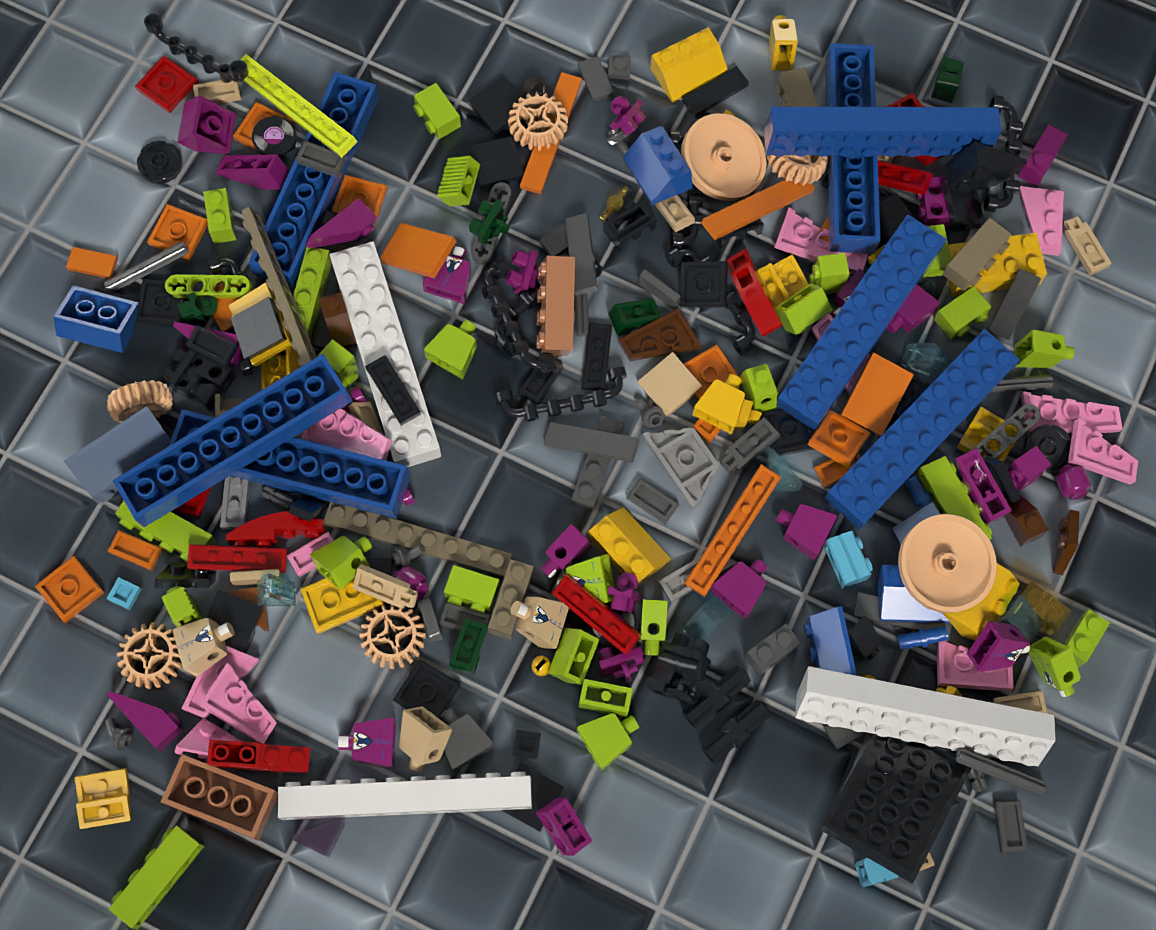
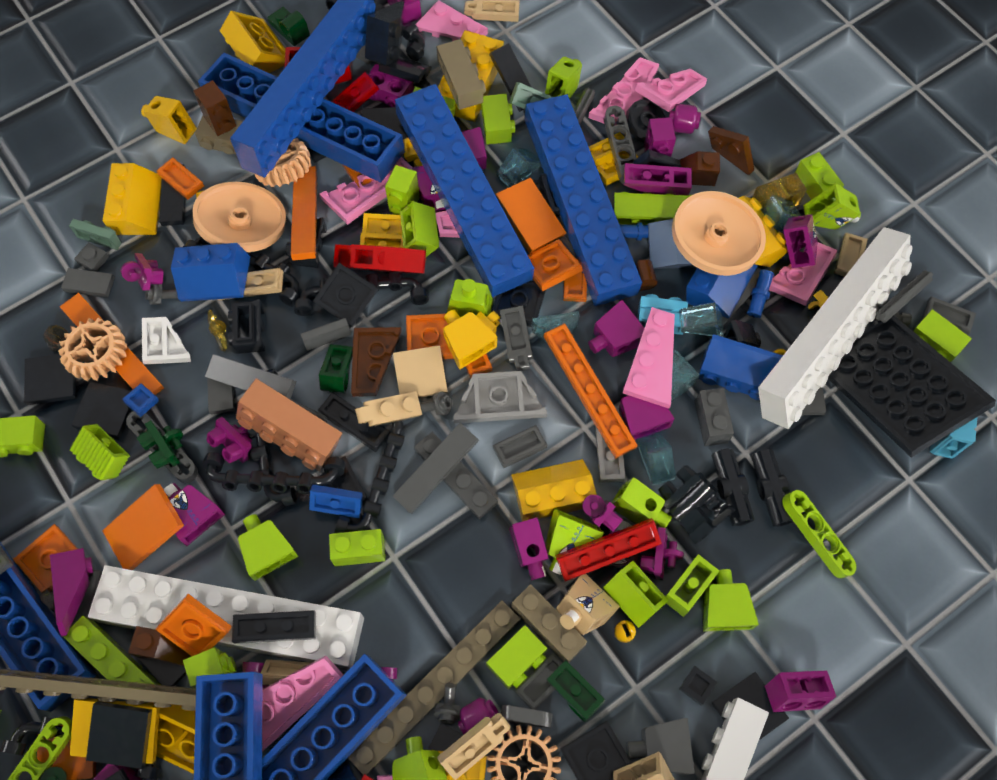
camera: 60 degrees left, 5 degrees down
none -> sand green plate [69,219,121,250]
none -> blue tile [122,383,159,417]
none -> white wing [142,317,191,364]
none -> orange tile [155,594,232,656]
none -> orange tile [156,157,204,200]
none -> reddish brown brick [193,80,236,137]
none -> yellow slope [220,11,285,73]
none -> blue plate [309,484,363,518]
none -> lime brick [329,529,385,566]
none -> tan hinge [355,391,422,427]
none -> sand green plate [509,82,553,110]
none -> bright pink wing [623,307,675,408]
none -> reddish brown brick [636,260,658,291]
none -> clear light blue slope [671,350,700,403]
none -> clear light blue slope [679,302,724,337]
none -> lime beam [782,490,856,578]
none -> lime brick [913,309,972,362]

